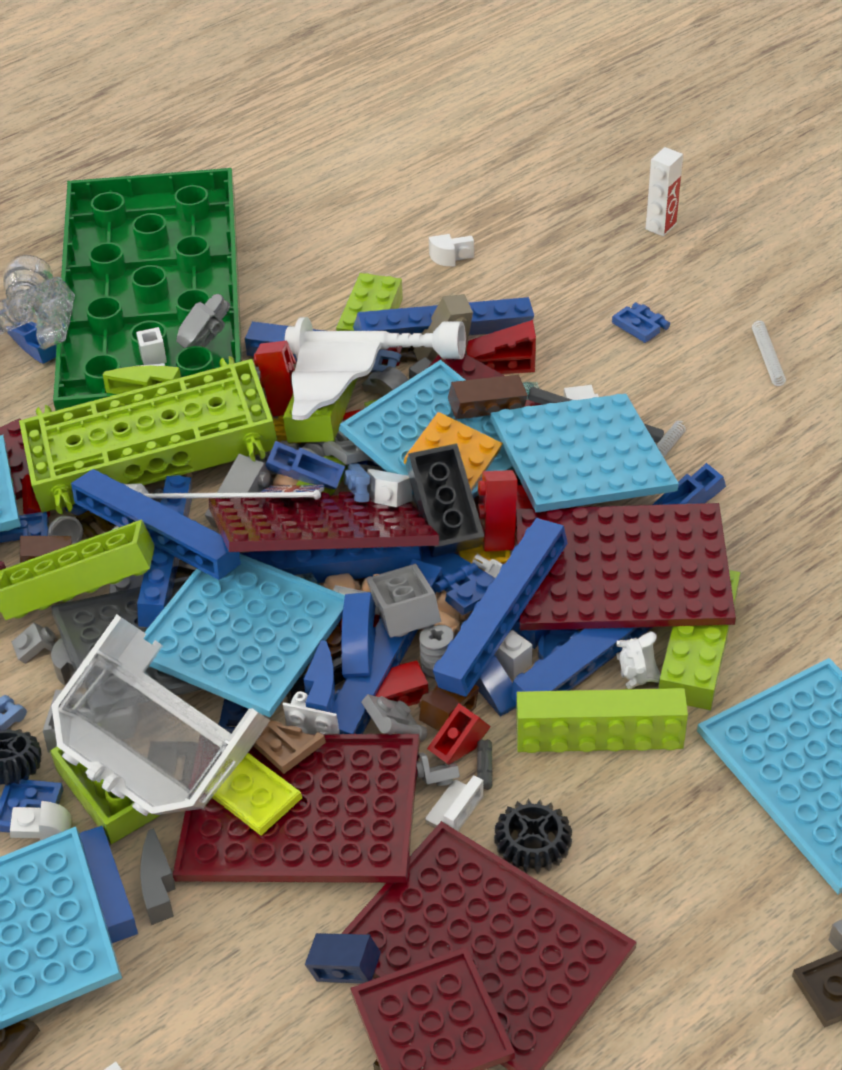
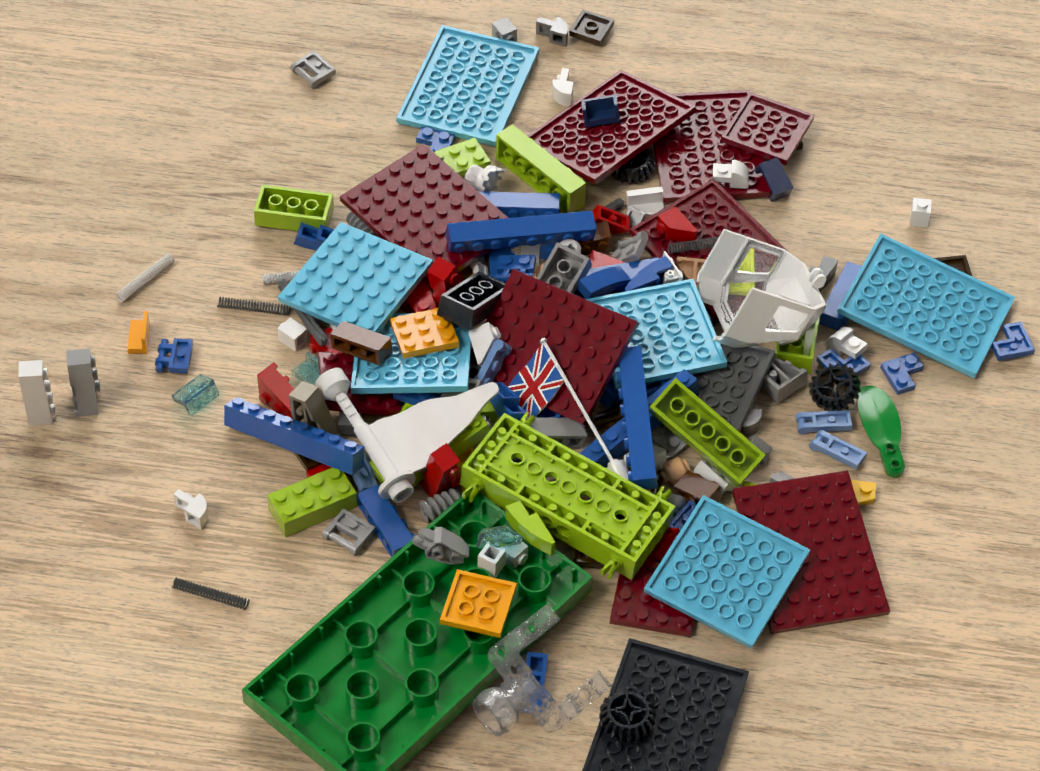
camera: 135 degrees left, 5 degrees up
none -> light grey wedge [66,348,100,417]
none -> light orange panel [127,311,150,354]
none -> clear light blue bracket [171,374,219,415]
none -> dark grey piece [172,577,250,610]
none -> dark grey piece [217,296,291,315]
none -> lime brick [254,184,334,231]
none -> light grey plate [322,509,376,556]
none -> plate [416,127,455,152]
none -> light orange plate [440,569,517,638]
none -> clear light blue bracket [476,526,523,549]
none -> dark red plate [527,70,696,185]
none -> white brick [552,68,573,106]
none -> dark blue panel [581,95,620,127]
none -> red slope [656,206,698,243]
none -> dark grey piece [668,237,719,254]
none -> white brick [713,160,749,189]

